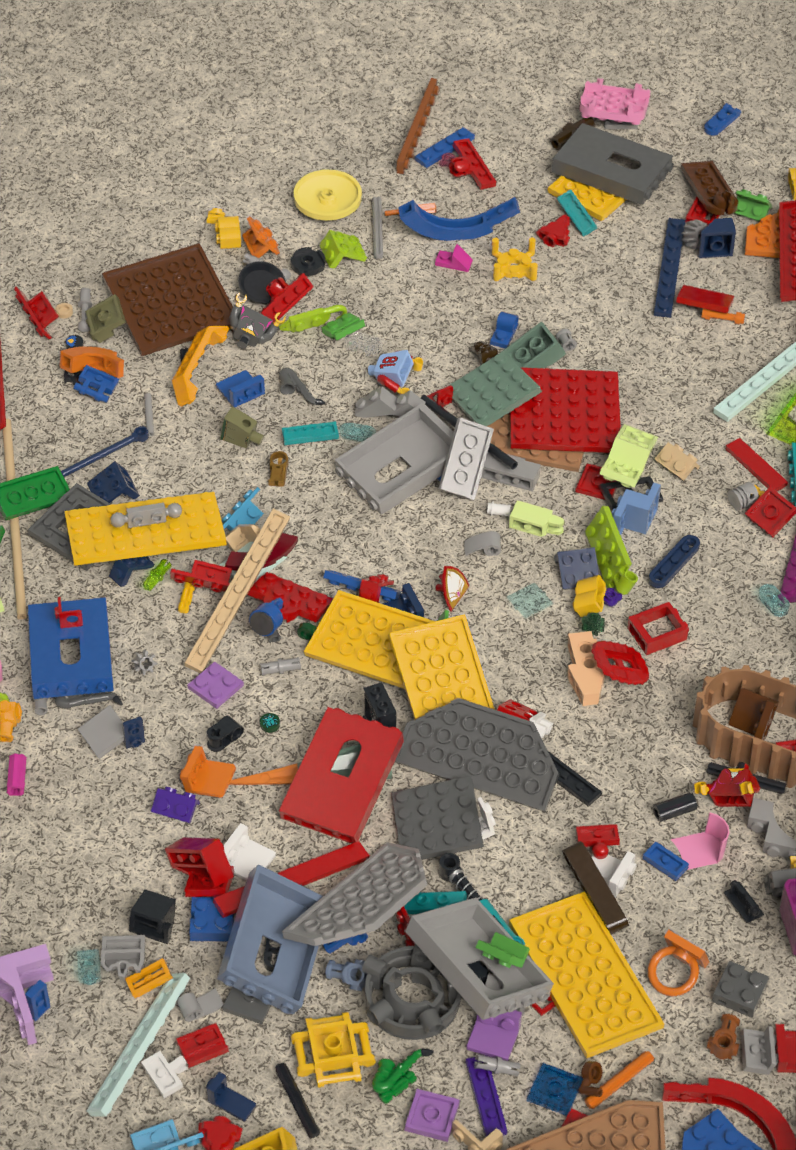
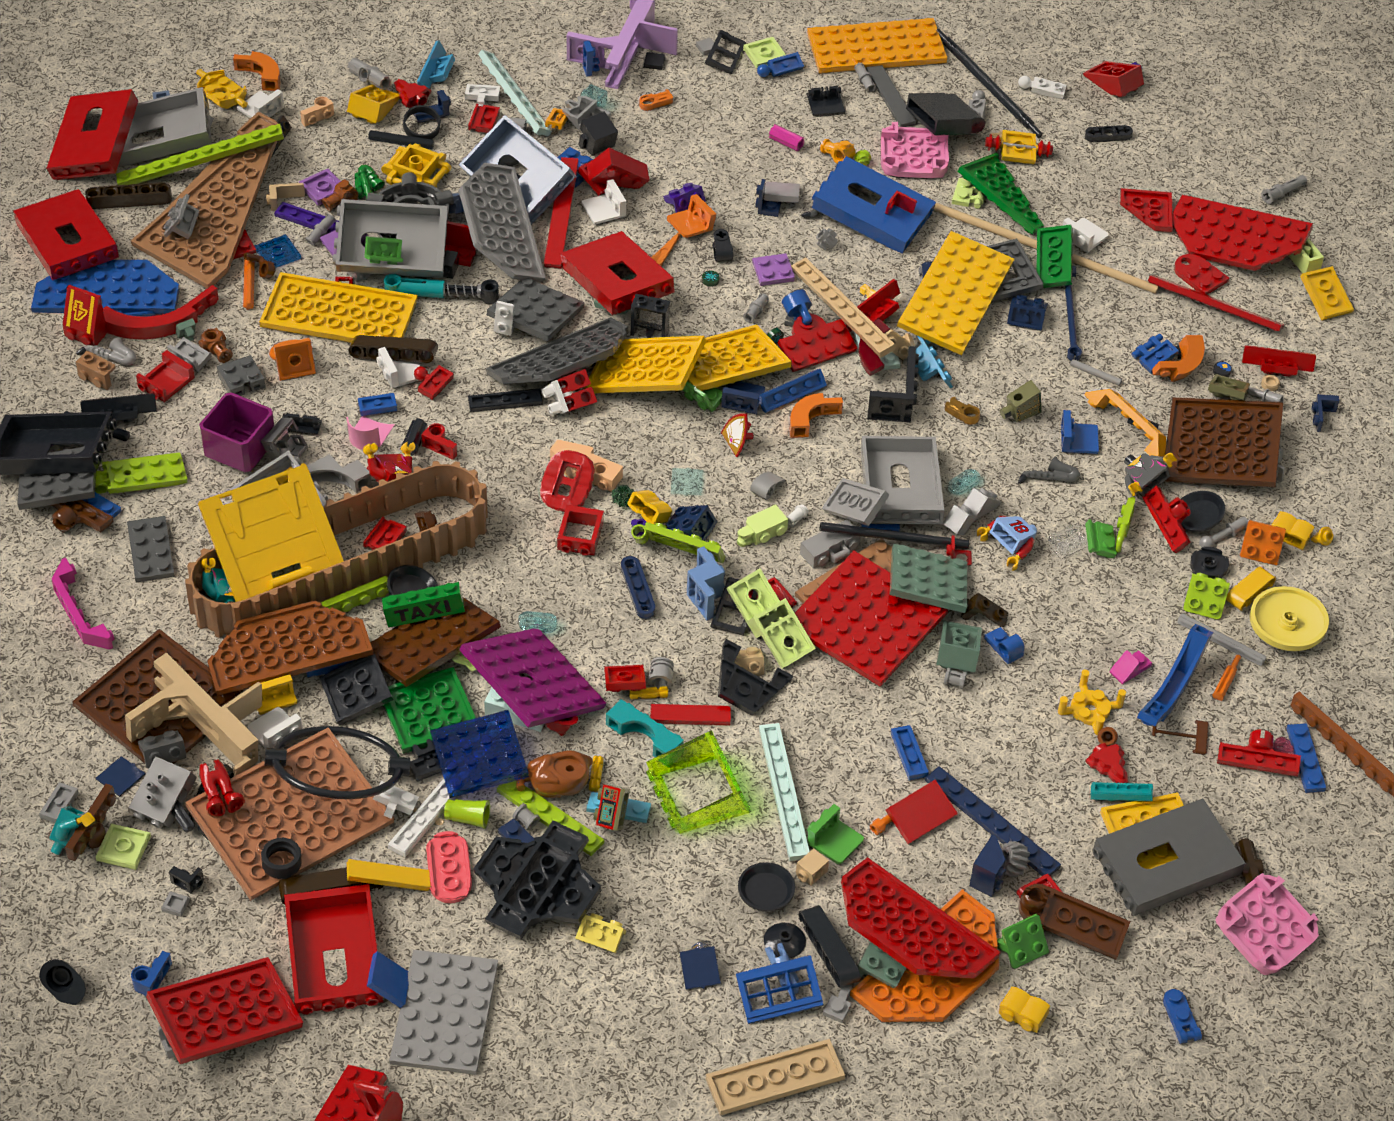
camera: 125 degrees right, 0 degrees up
light grey plate [110,503,182,528] -> none
clear neon green axle [142,559,172,591] -> none
teal plate [282,421,339,445] -> none
red bracket [359,574,394,603] -> none
teal plate [404,891,467,915] -> none
none -> sand green tile [176,318,196,341]
none -> dark orange connector [322,179,358,212]
none -> black tyre [403,105,441,139]
none -> red plate [421,423,457,460]
none -> orange piece [639,89,673,111]
none -> black wing [718,639,793,716]
none -> orange arch [789,393,843,438]
none -> bright green bracket [807,804,864,865]
none -> black bracket [867,346,919,423]
none -> blue plate [891,725,929,781]
none -> dark orange plate [1098,727,1118,746]
none -> reddish brown piece [1152,720,1209,755]
none -> yellow beam [1226,566,1276,611]
none -> dark blue bracket [1311,394,1340,432]

